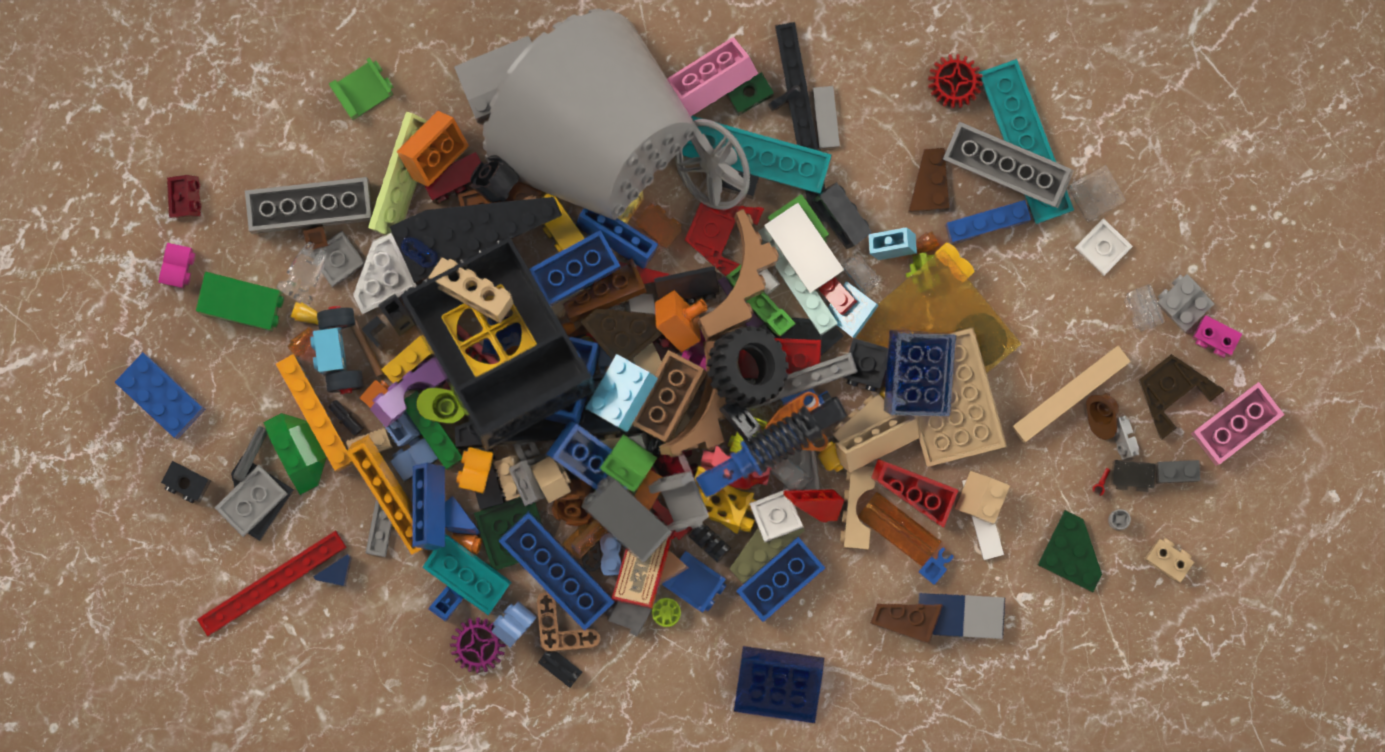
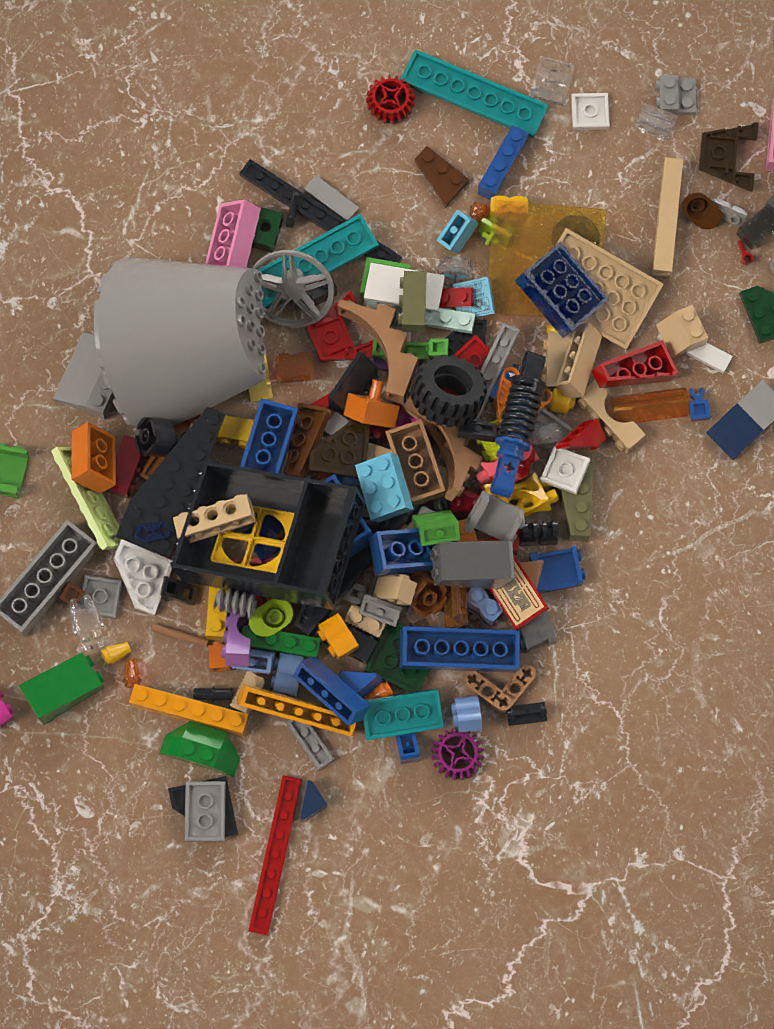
camera: 50 degrees left, 10 degrees down
blue brick [115,352,206,439] -> none
black brick [161,461,211,503] -> none
dark grey axle [234,426,267,482] -> none
brick [310,306,364,395] -> none
black panel [362,316,386,351] -> none
blue brick [576,208,658,269] -> none
lime wheel [652,598,681,627] -> none
clear blue slope [734,646,824,723] -> none
blue brick [736,537,825,622] -> none
black brick [812,183,872,250] -> none
black plate [843,338,893,392] -> none
reddish brown wing [870,604,943,644] -> none
light grey brick [943,122,1074,208] -> none
dark pink brick [1192,315,1242,358] -> none
none -> light grey piece [214,586,257,619]
none -> olive brick [398,271,427,332]

